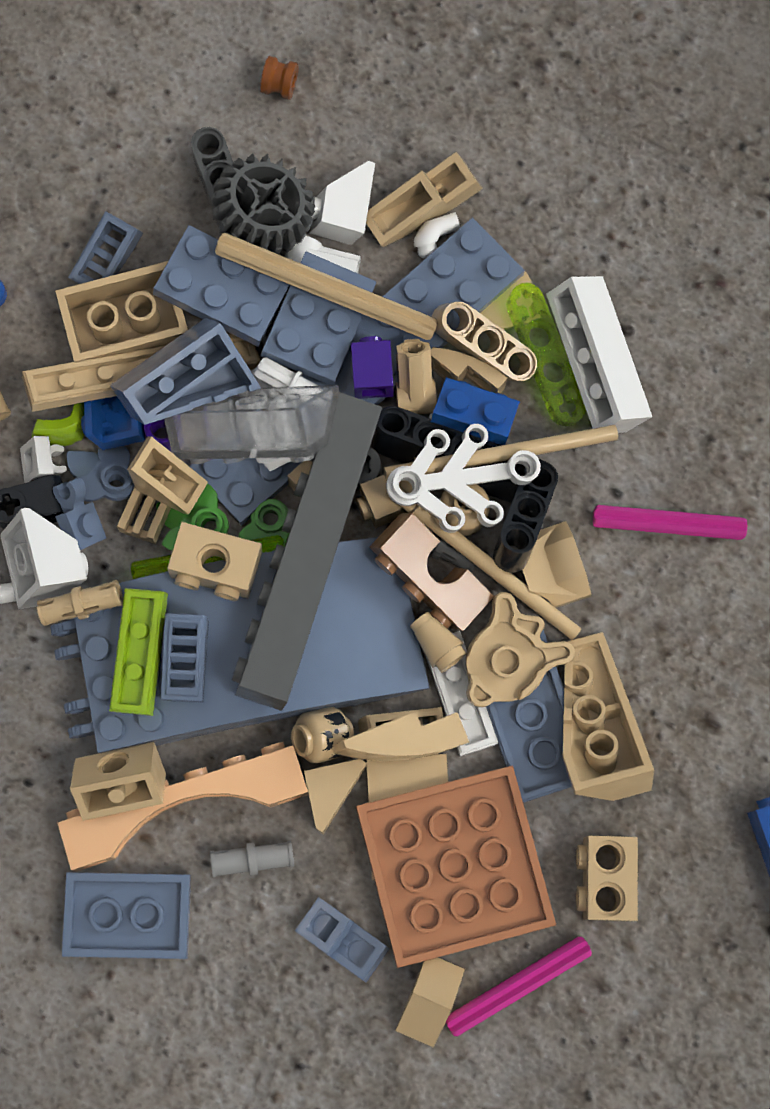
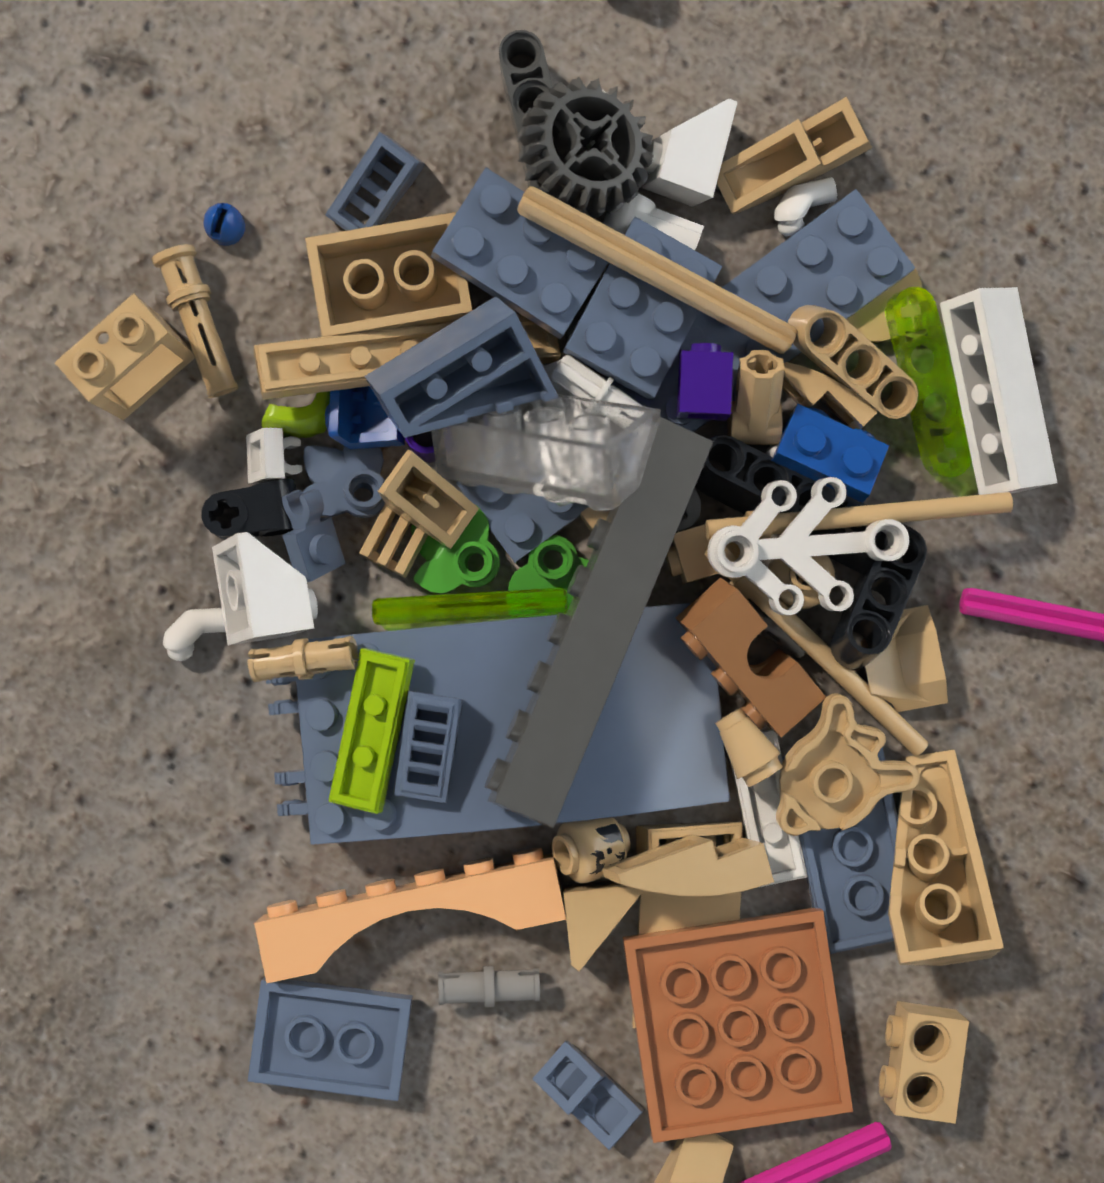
camera: 15 degrees right, 10 degrees up
tan brick [70,742,166,820] -> none
tan brick [167,522,262,601] -> none

